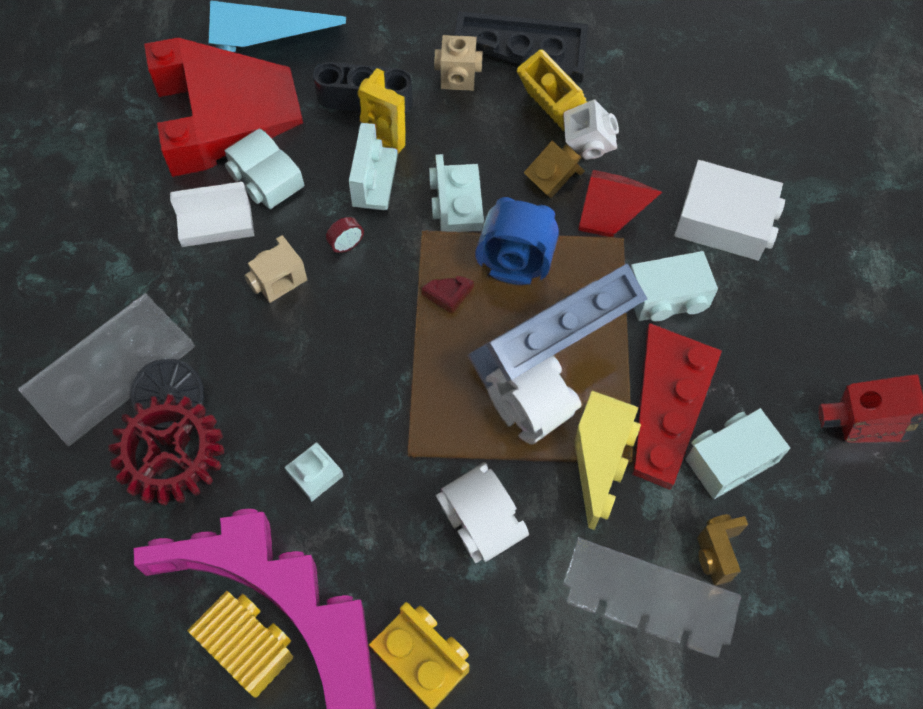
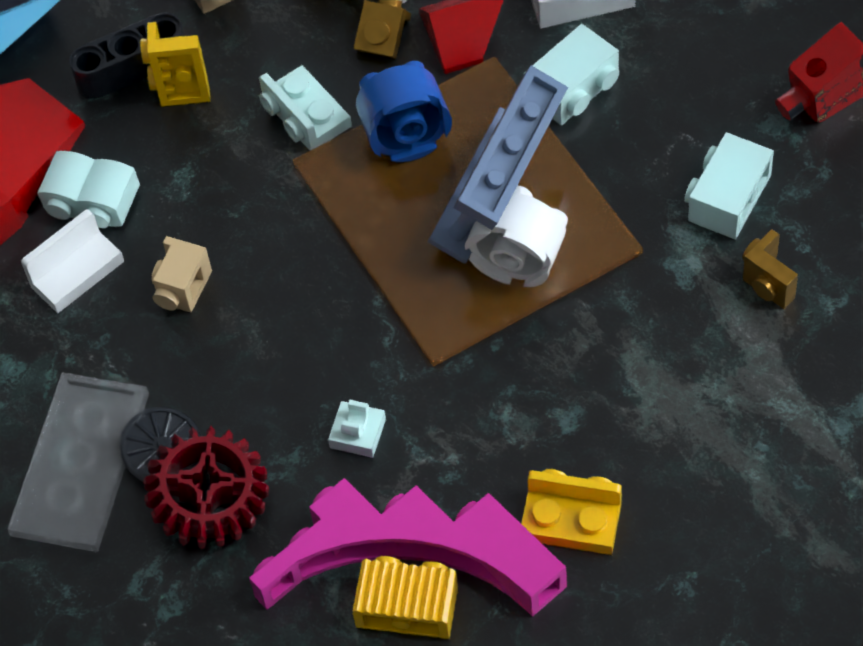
camera: 25 degrees left, 5 degrees down
tile [326,217,364,253] -> none
light aqua bracket [349,123,398,210] -> none
dark red tile [422,276,474,314] -> none
white brick [436,462,529,563] -> none
clear windscreen [563,538,741,658] -> none
light yellow slope [574,391,641,530] -> none
red wing [632,323,722,490] -> none

